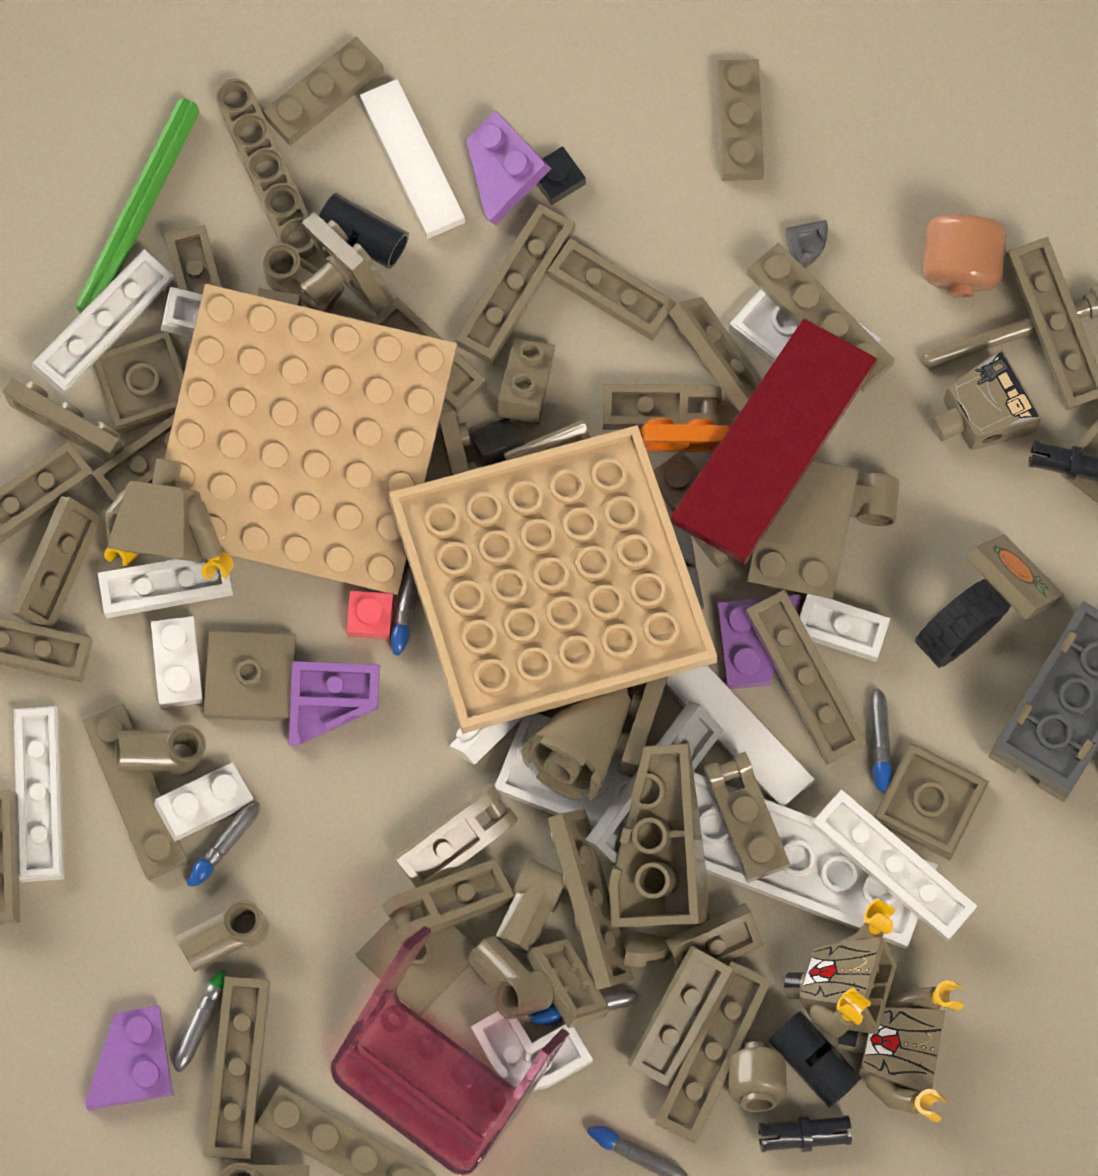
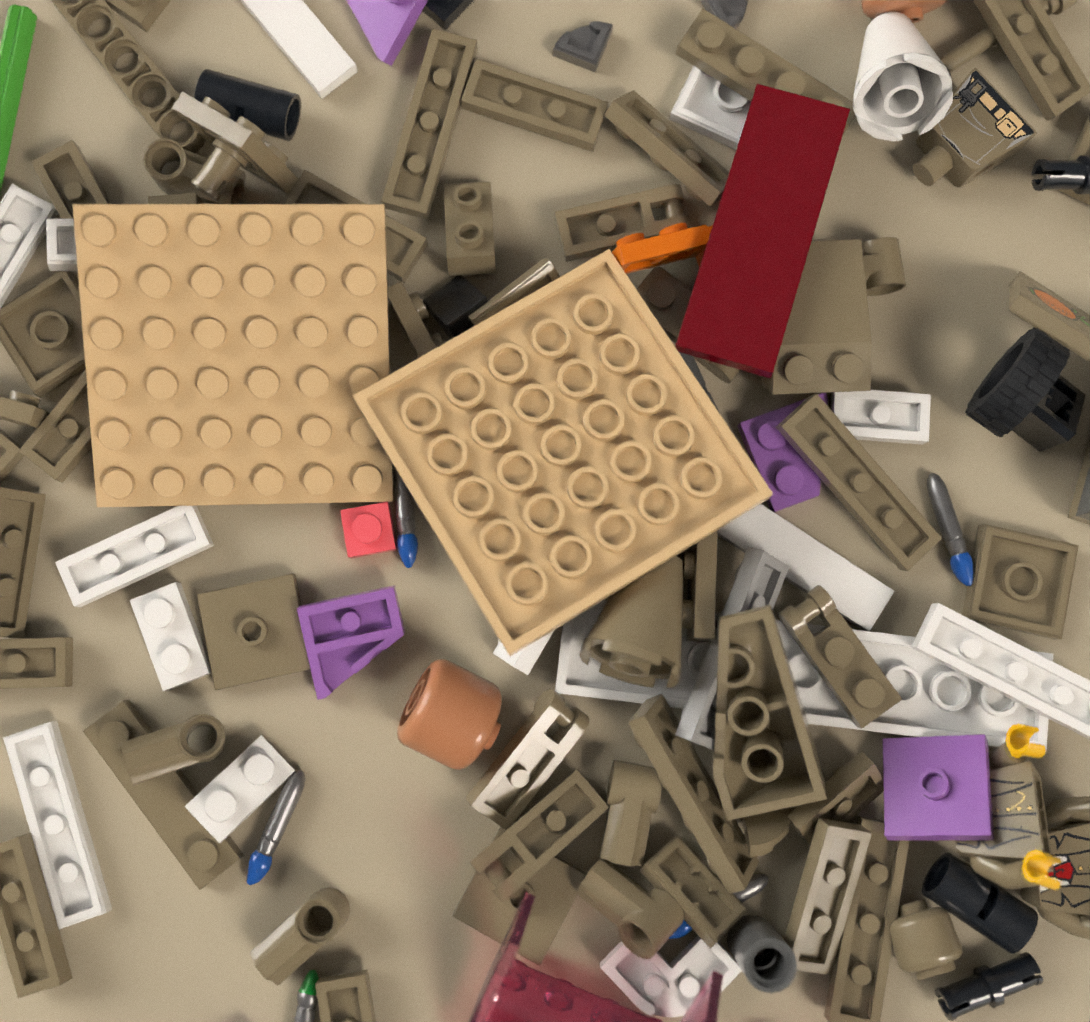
camera: 20 degrees left, 10 degrees up
dark tan torso [104,459,234,579] -> none
none -> nougat head [397,659,502,770]
none -> flat silver tile [553,21,613,72]
none -> dark grey pin [727,915,797,993]
none -> white cone [853,12,953,141]
none -> medium lavender plate [883,734,994,841]
none -> black slope [1012,375,1086,452]

